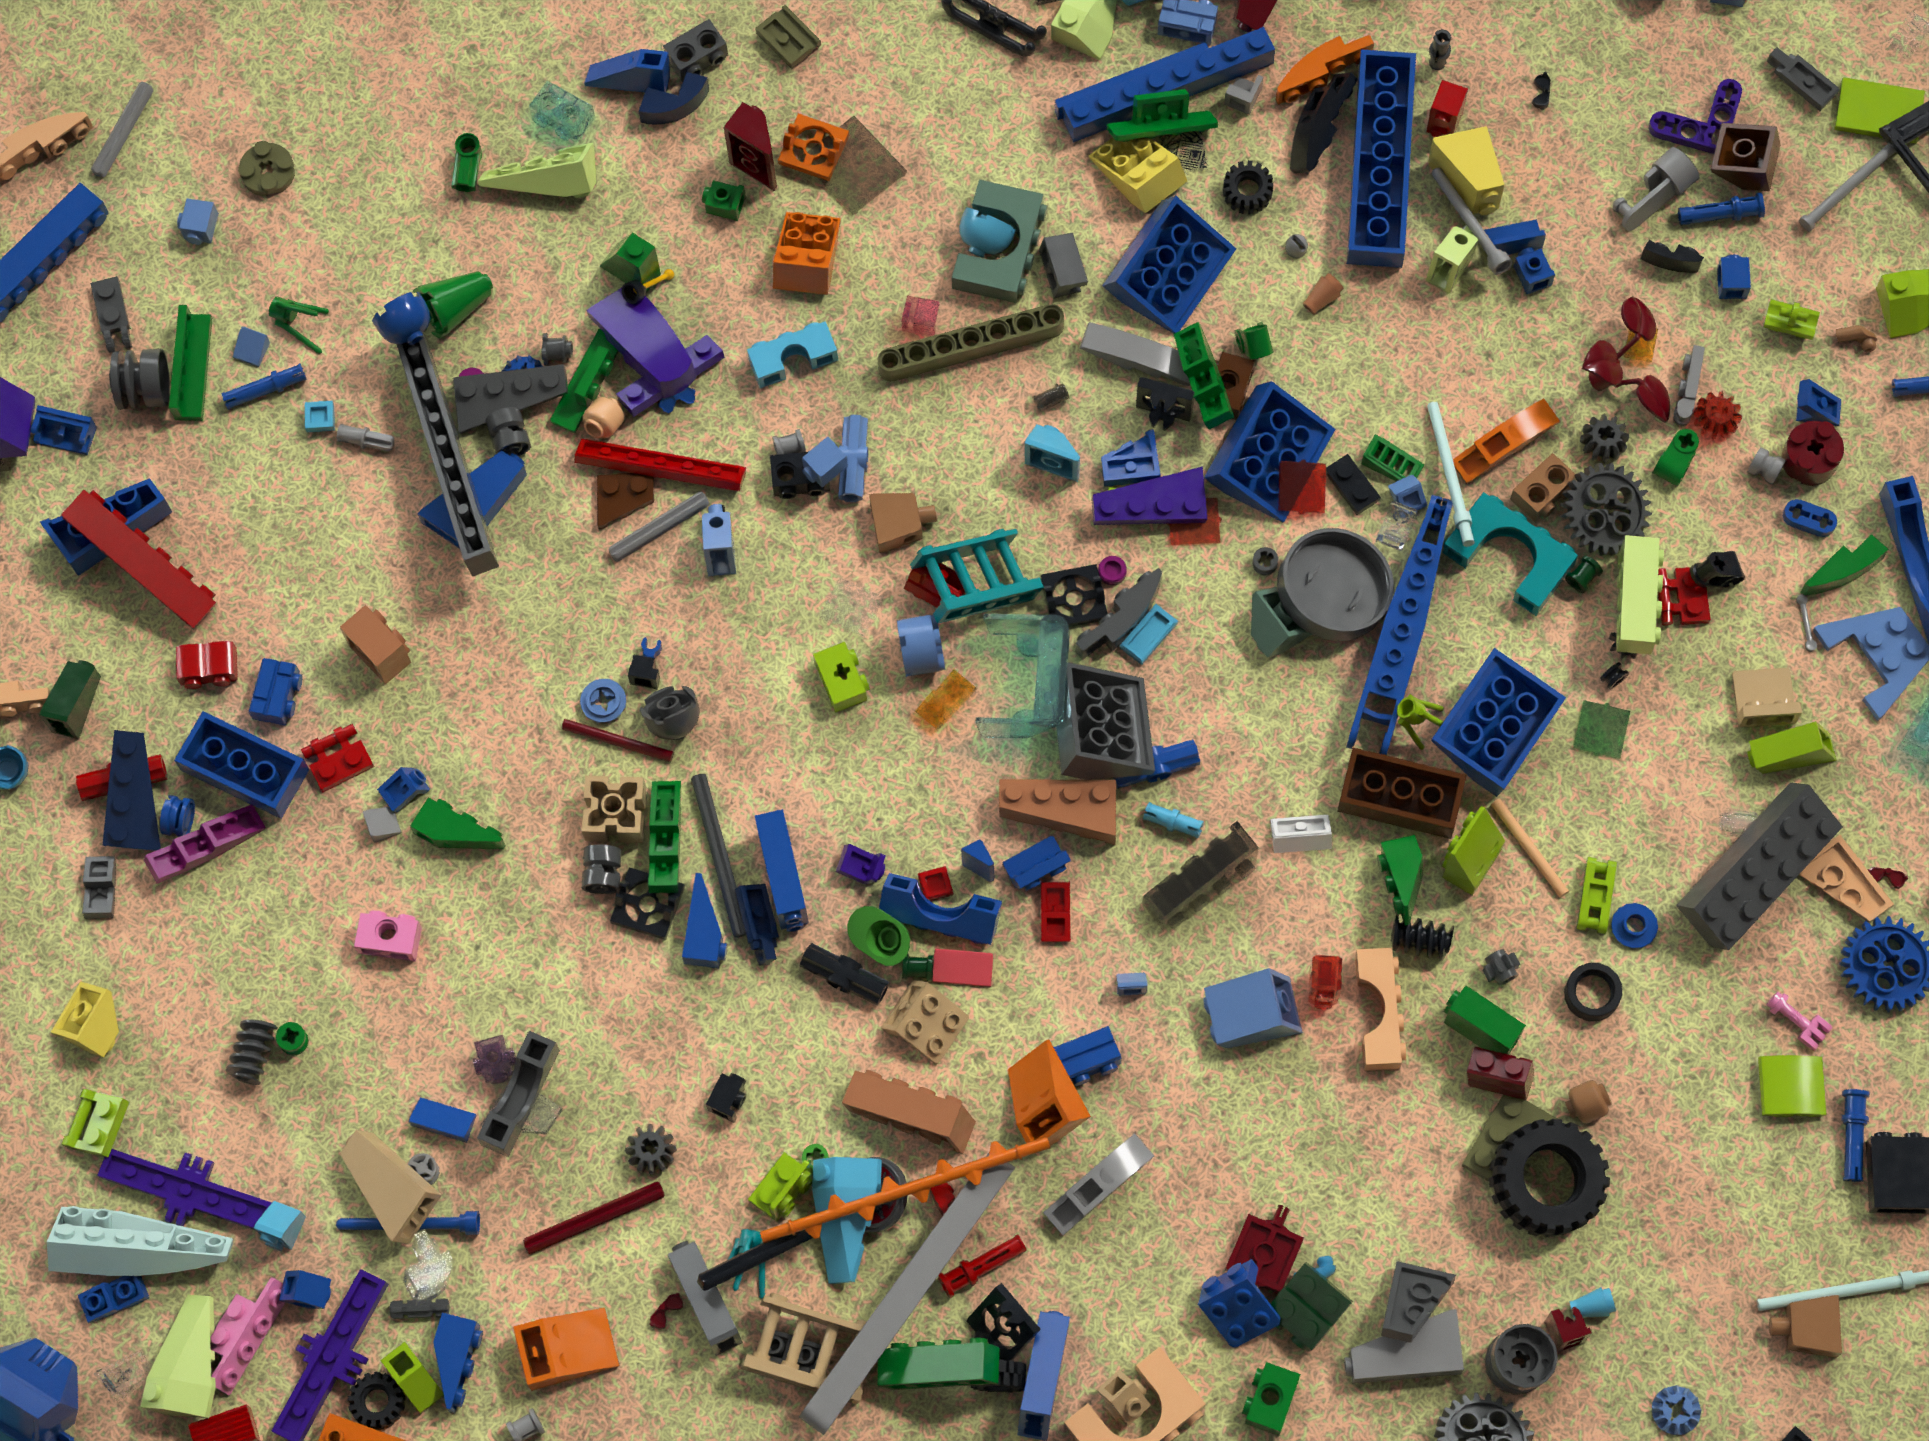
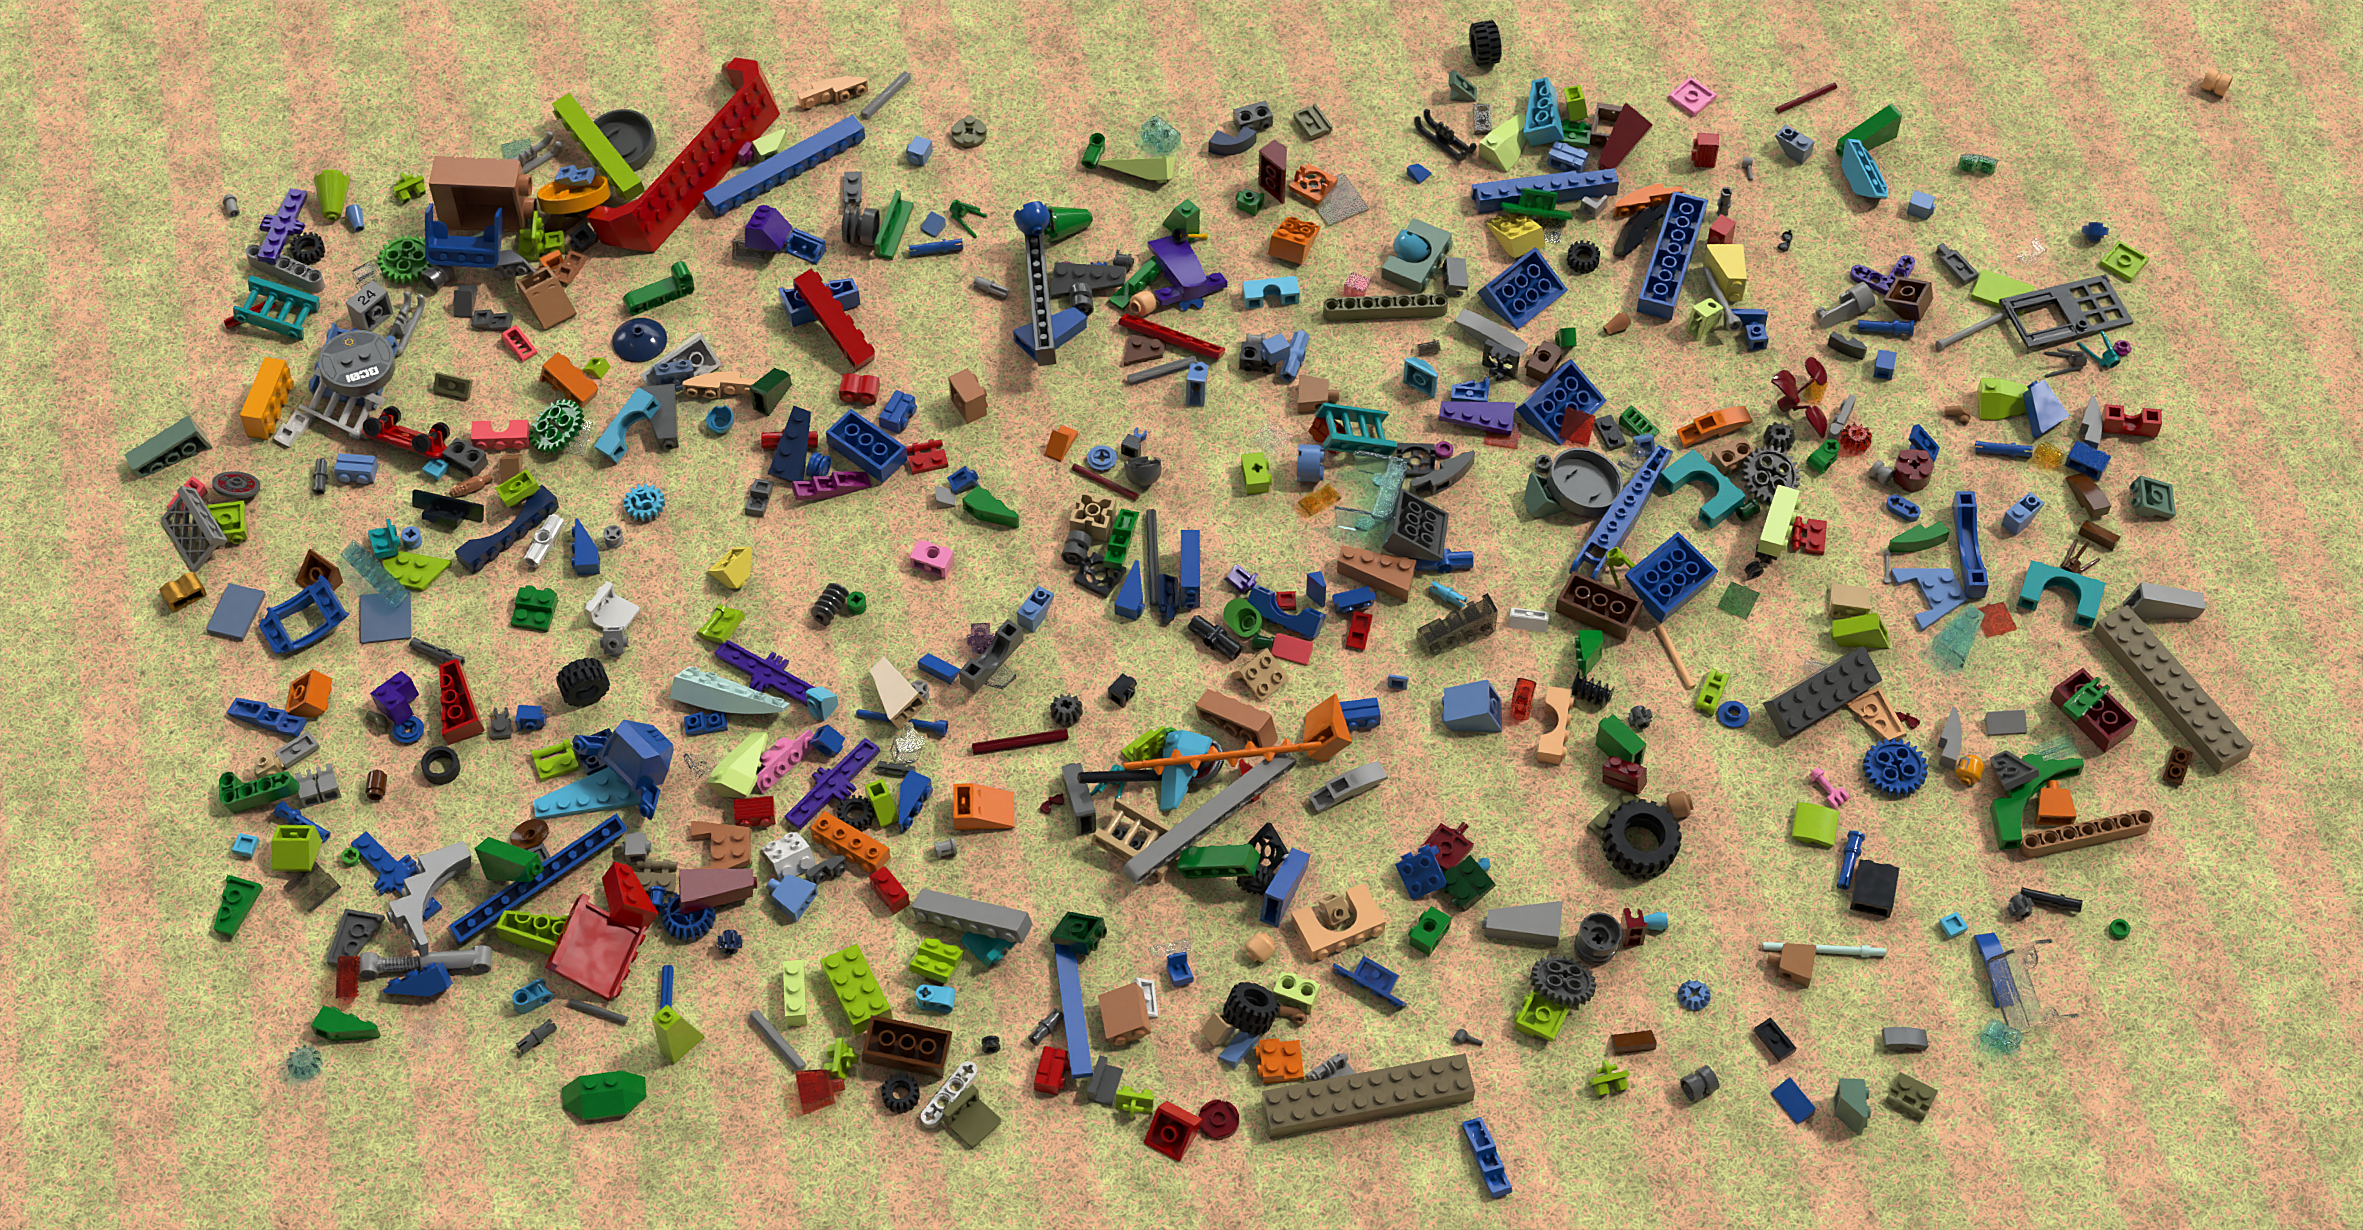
camera: 10 degrees right, 15 degrees down
medium azure plate [305,400,335,433] -> none
blue slope [584,49,670,93] -> none
red pin [938,1234,1027,1298] -> none
medium azure tile [1120,604,1178,665] -> none
green slope [1174,322,1234,430] -> none
light grey hinge [1285,234,1308,258] -> none
dark grey wing [1381,1261,1456,1343] -> none
light aqua bar [1427,402,1475,547] -> none
lime slope [1441,806,1505,896] -> none
black tyre [1564,963,1623,1021] -> none
black piece [1690,551,1745,588] -> none
lime hips [1763,299,1820,340] -> none
none -> medium blue slope [1017,585,1054,633]
none -> orange slope [1045,425,1078,462]
none -> blue slope [1407,163,1432,184]

